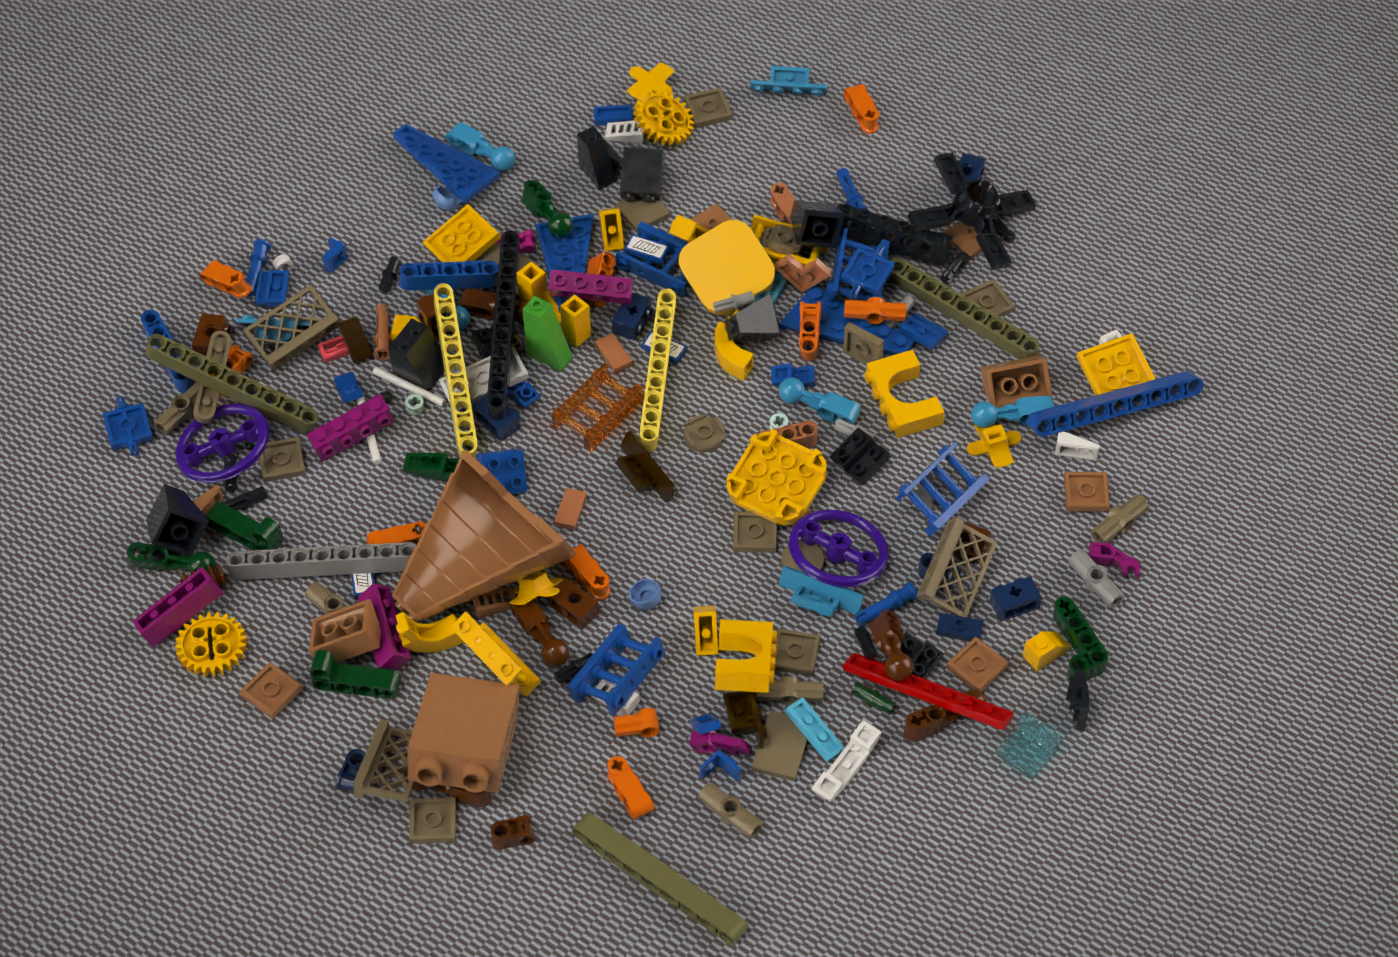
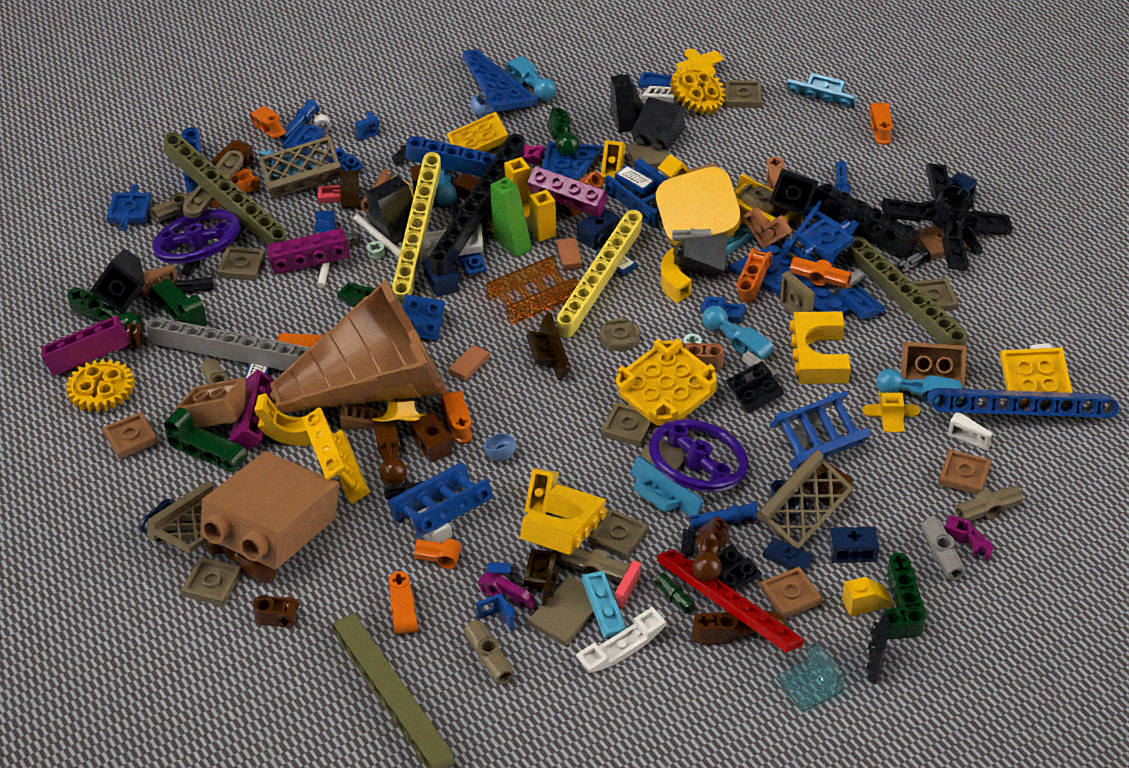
camera: 20 degrees right, 10 degrees down
none -> blue slope [326,147,364,171]
none -> coral tile [615,560,641,610]

